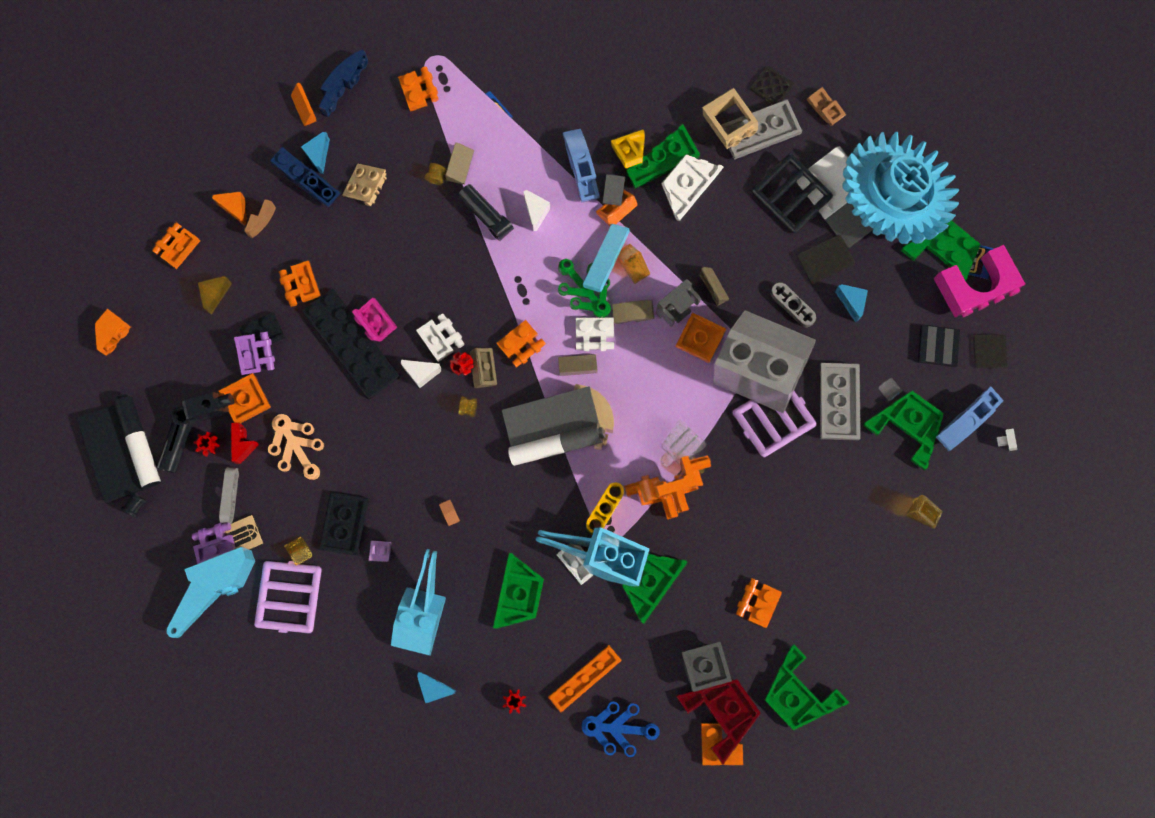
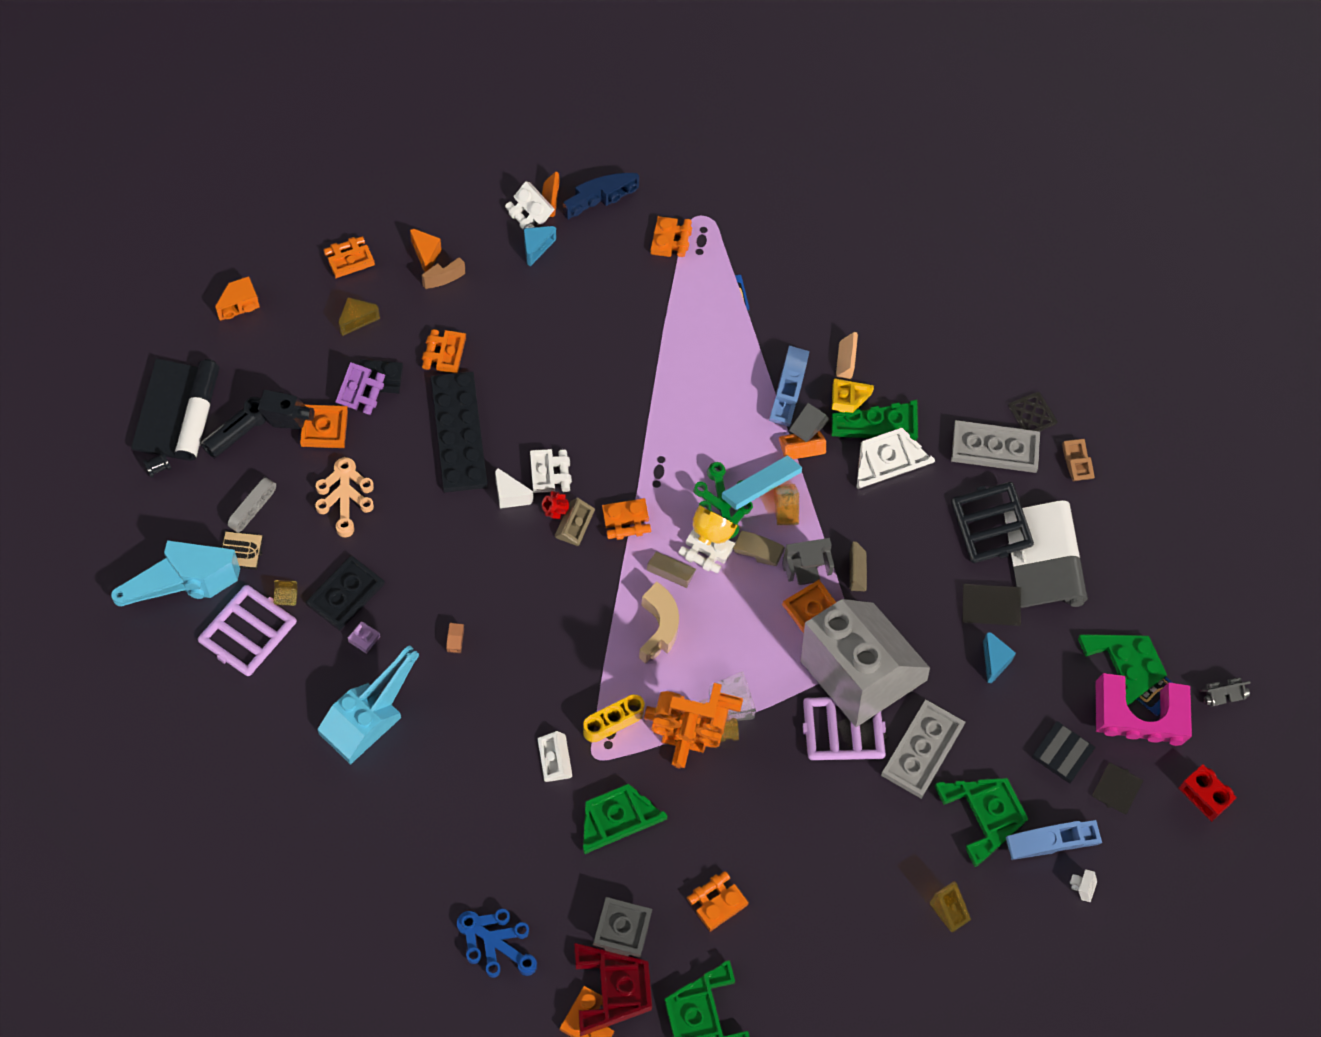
camera: 25 degrees right, 15 degrees down
medium lavender plate [192,522,236,564] -> none
red gear [194,432,220,457] -> none
red slope [231,423,259,464] -> none
dark blue slope [270,147,341,208] -> none
tan hinge [342,164,387,207] -> none
dark pink bracket [352,298,397,342] -> none
dark azure slope [417,672,456,703] -> none
clear yellow wheel [425,163,447,185] -> none
dark tan slope [446,142,474,185] -> none
black piece [458,184,514,241] -> none
clear yellow wheel [459,396,477,417] -> none
green wing [493,553,544,629] -> none
dark grey door [502,386,606,466] -> none
red gear [503,689,527,714] -> none
white slope [523,190,550,231] -> none
medium azure slope [536,527,649,587] -> none
orange tile [548,645,622,712] -> none
tan window [702,88,758,149] -> none
light grey beam [771,283,816,327] -> none
medium azure gear [842,132,959,244] -> none
clear piece [878,378,902,401] -> none
none -> white plate [505,181,555,230]
none -> yellow cylinder [692,505,737,546]
none -> light nougat slope [836,332,858,379]
none -> red brick [1178,764,1237,822]
none -> dark grey hinge [1199,677,1250,707]

